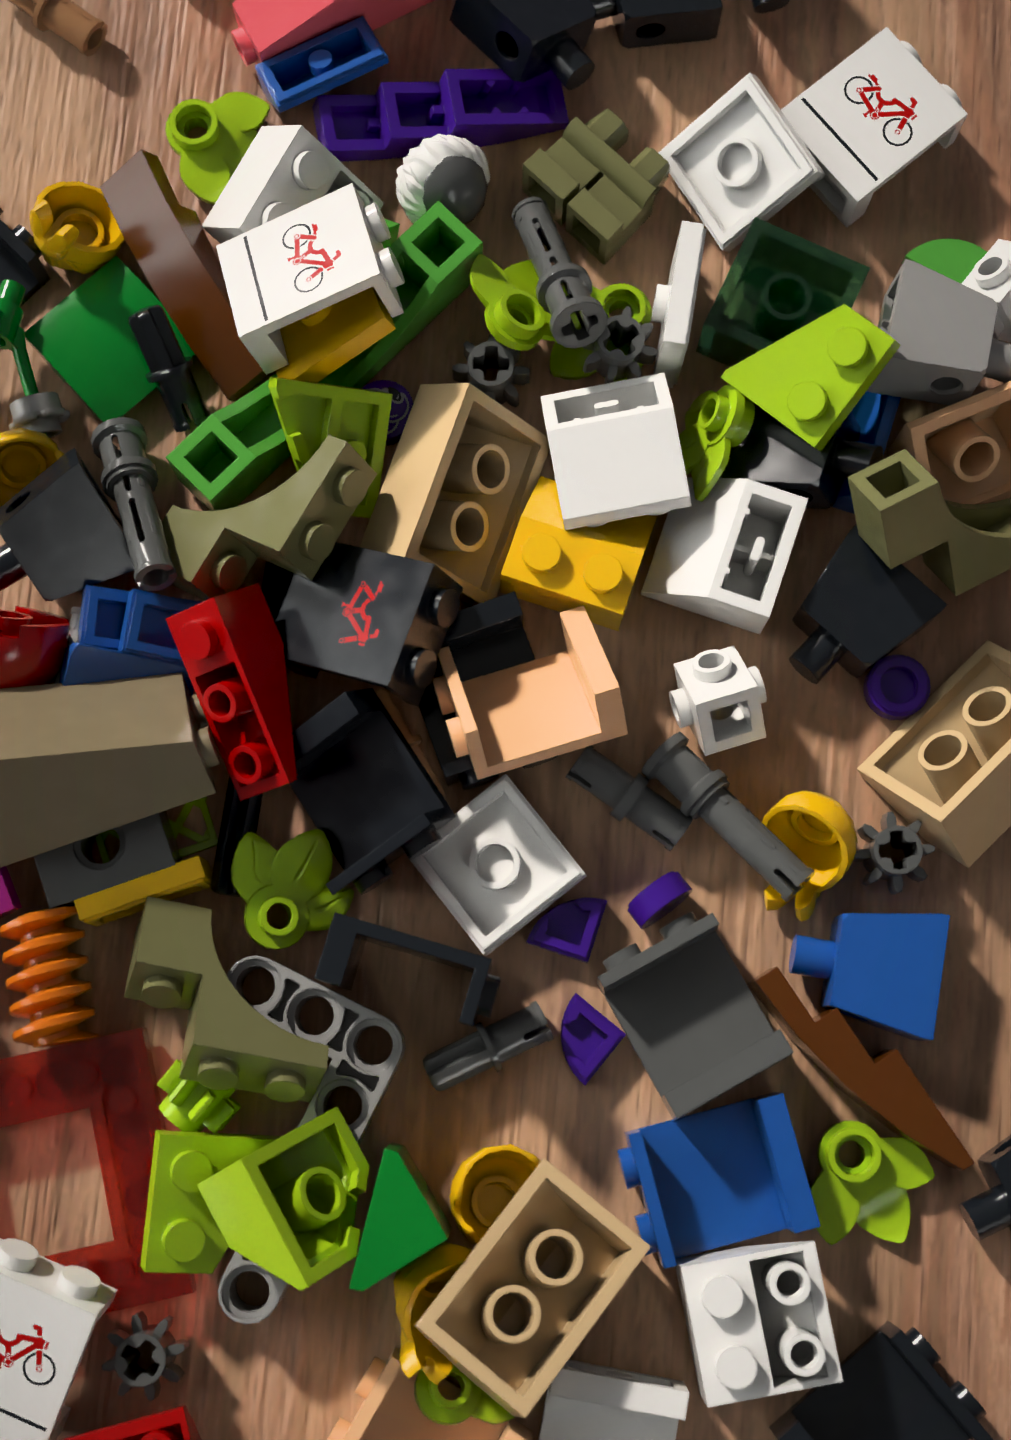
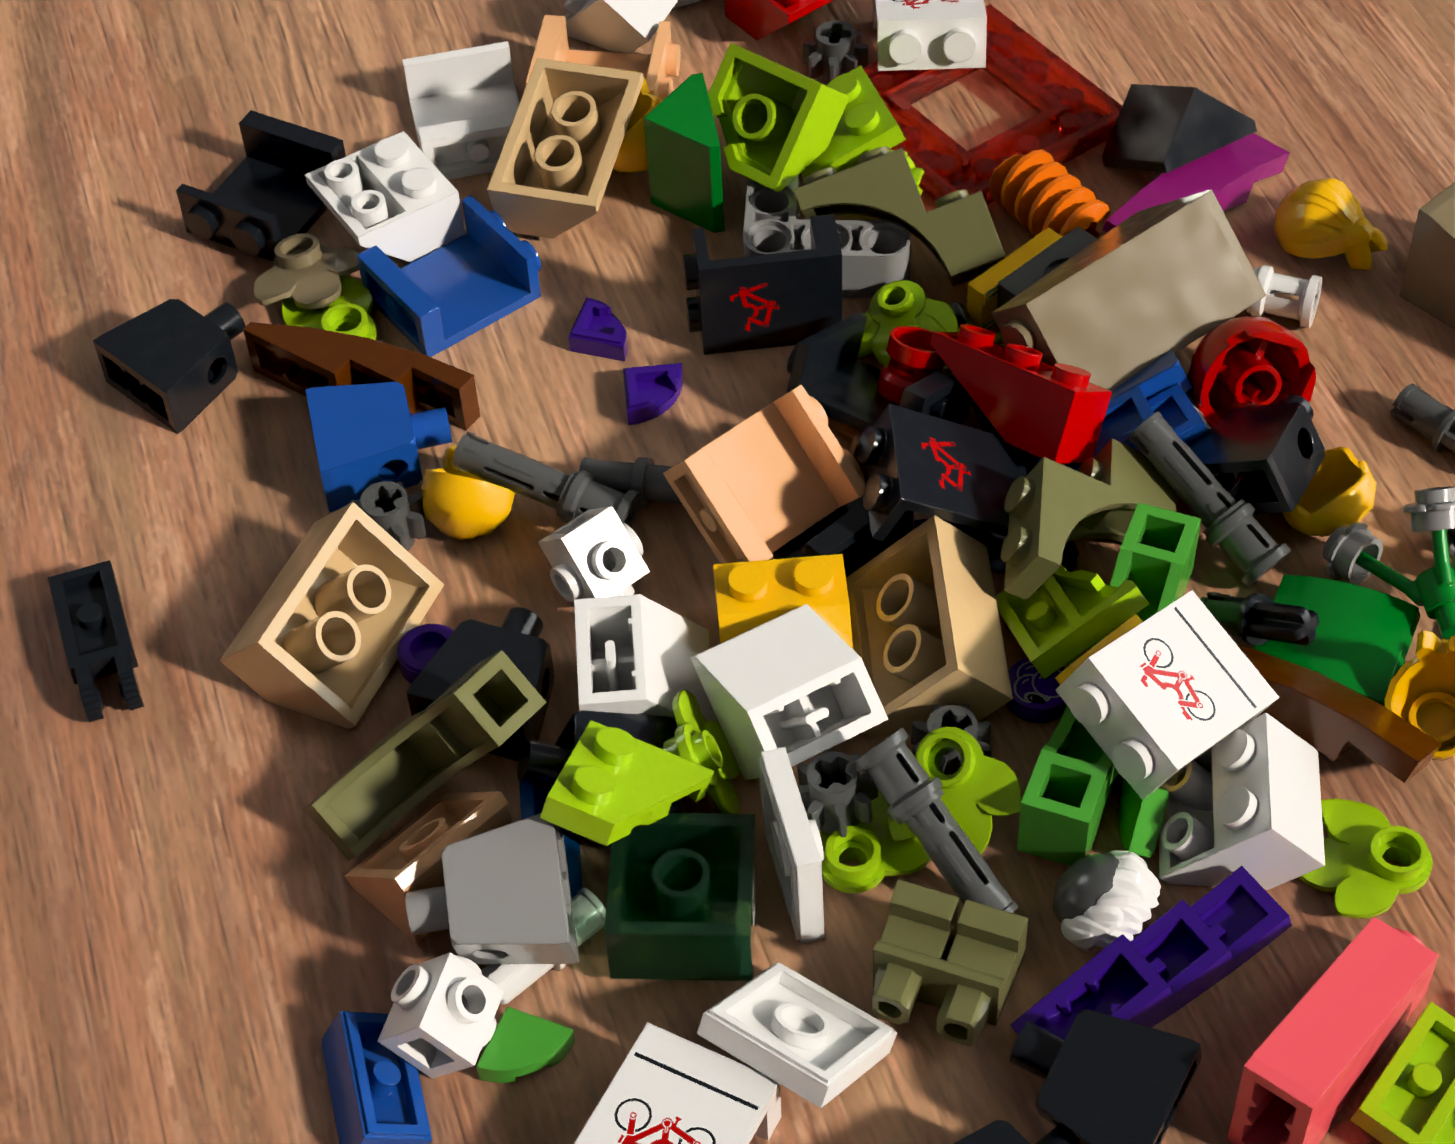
camera: 160 degrees right, 30 degrees down
blue slope [255,16,389,113] -> none
white plate [410,774,587,956] -> none
dark grey axle [423,1001,554,1091] -> none
yellow hair [450,1144,541,1245] -> none
dark grey panel [597,912,794,1121] -> none
dark purple tile [627,871,693,929] -> none
none -> dark tan plate [254,233,360,310]
none -> red wheel [876,326,944,404]

